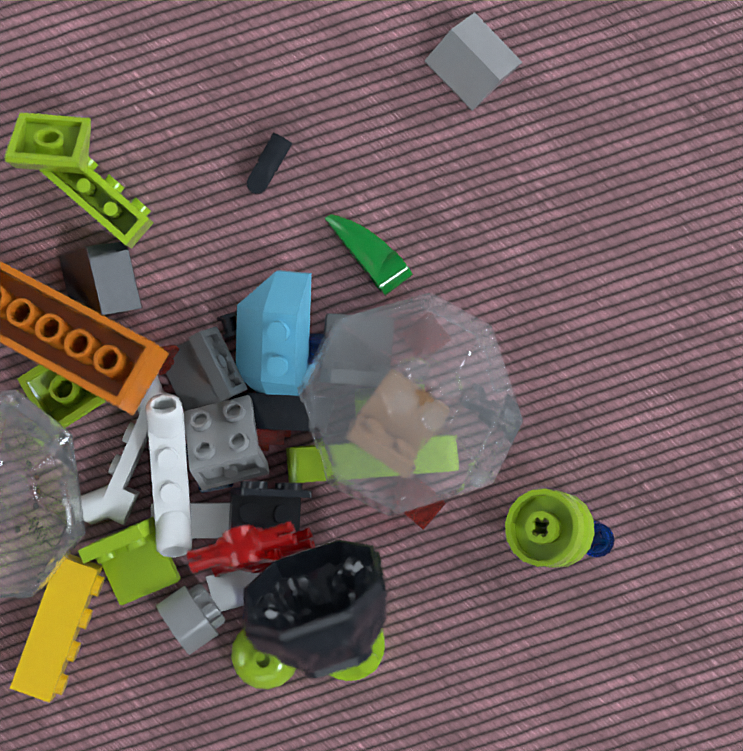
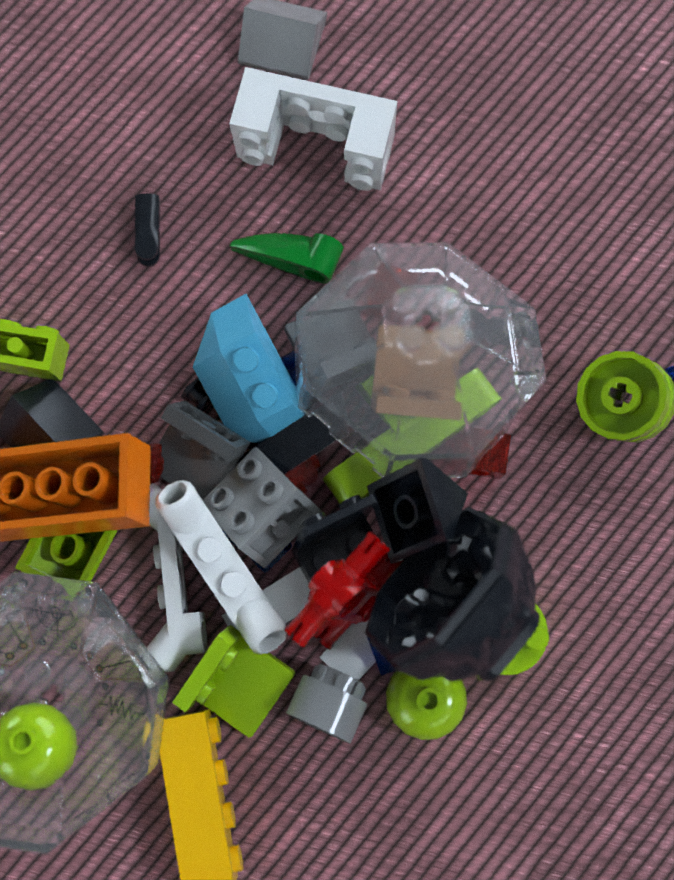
camera: 30 degrees left, 10 degrees down
none -> white plate [229,67,397,191]
none -> black slope [367,457,468,564]

